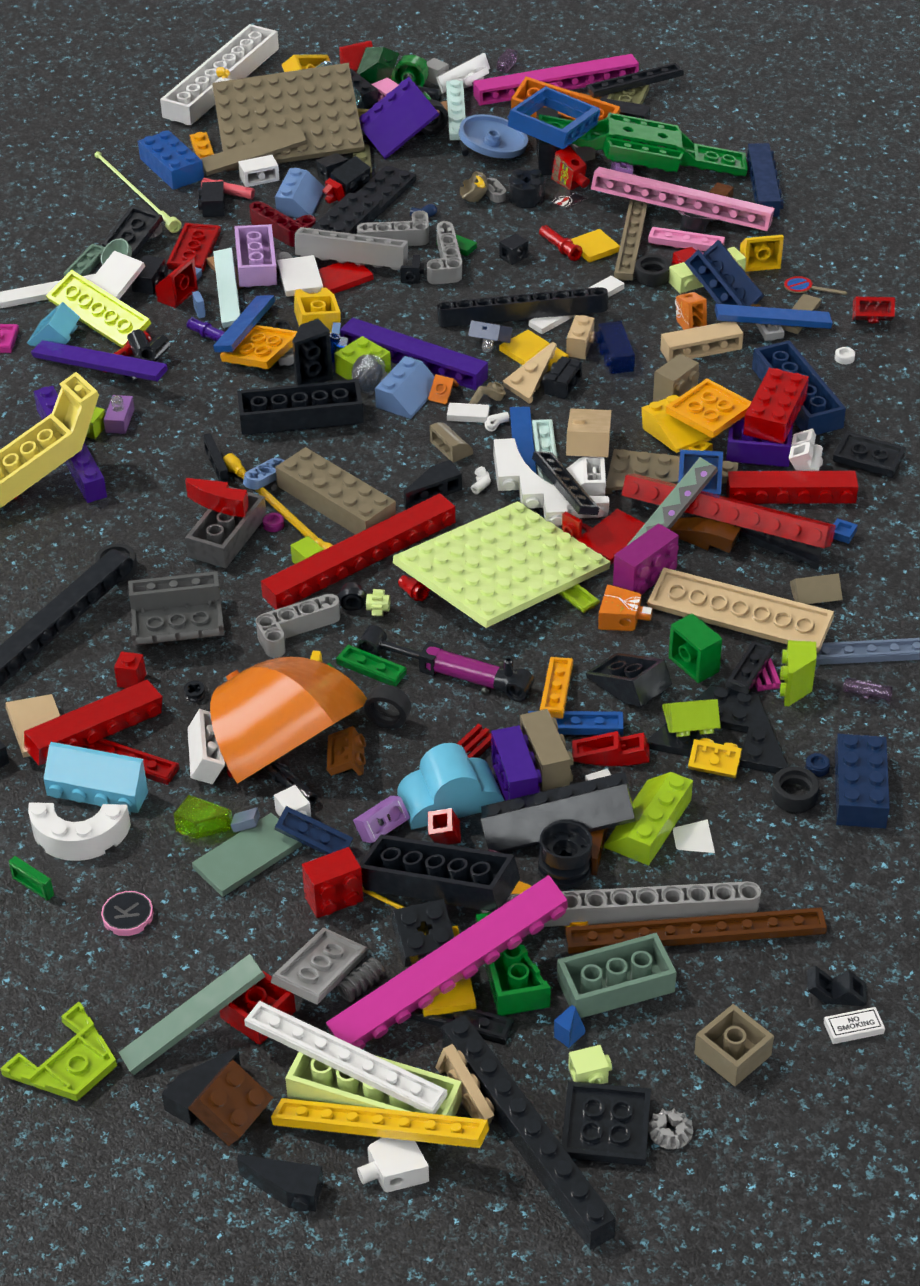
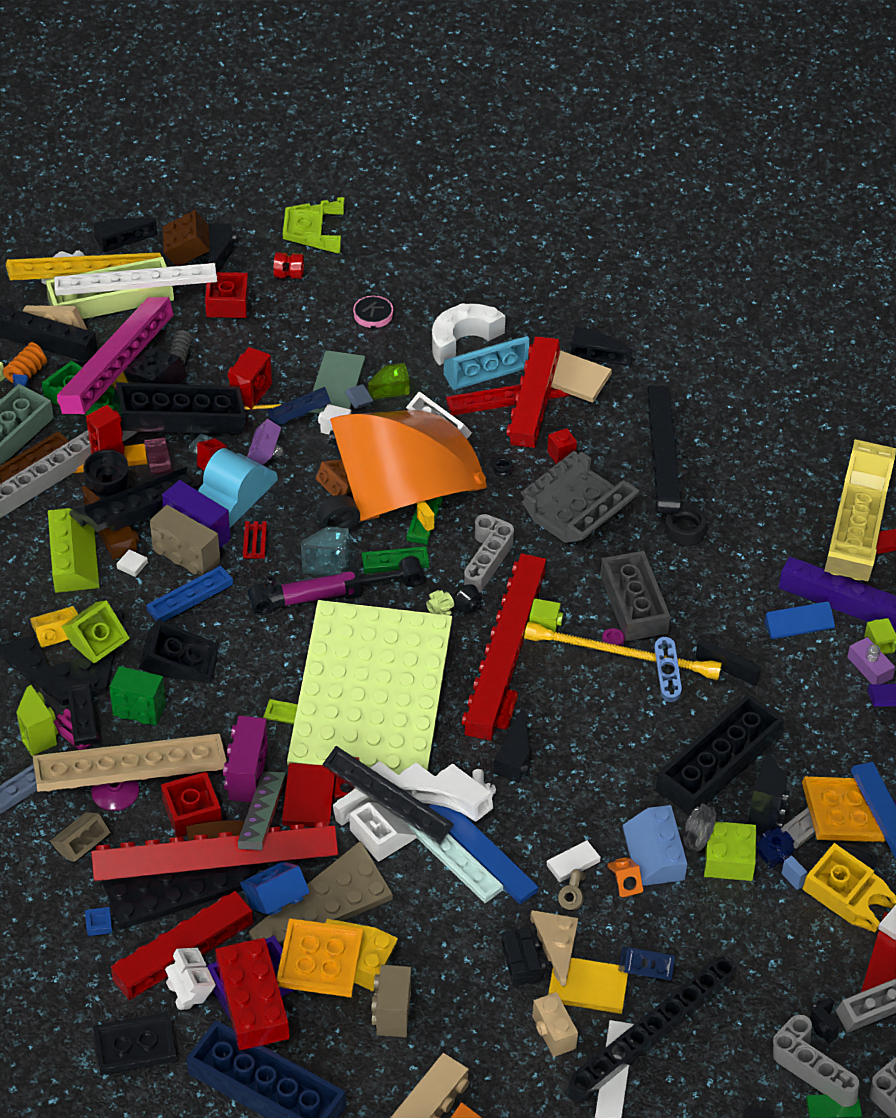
camera: 140 degrees right, 5 degrees up
green tile [9,856,54,900] -> none
sand green tile [119,954,265,1075] -> none
red slope [185,478,249,518] -> none
light grey tile [271,928,368,1005] -> none
dark tan brick [275,447,396,535] -> none
dark purple brick [340,317,488,391] -> none
dark tan brick [430,422,473,463] -> none
white arm [485,412,509,431] -> none
light orange tile [540,657,573,719] -> none
tan brick [566,409,611,457] -> none
red slope [572,731,650,766] -> none
clear blue brick [595,321,635,374] -> none
orange torso [598,585,653,631] -> none
white sticker [673,819,715,853] -> none
none -> orange piece [3,342,47,383]
none -> red brick [86,405,125,457]
none -> red brick [161,772,222,837]
none -> red wheel [274,252,304,279]
none -> clear light blue slope [301,527,349,576]
none -> blue slope [764,601,835,639]

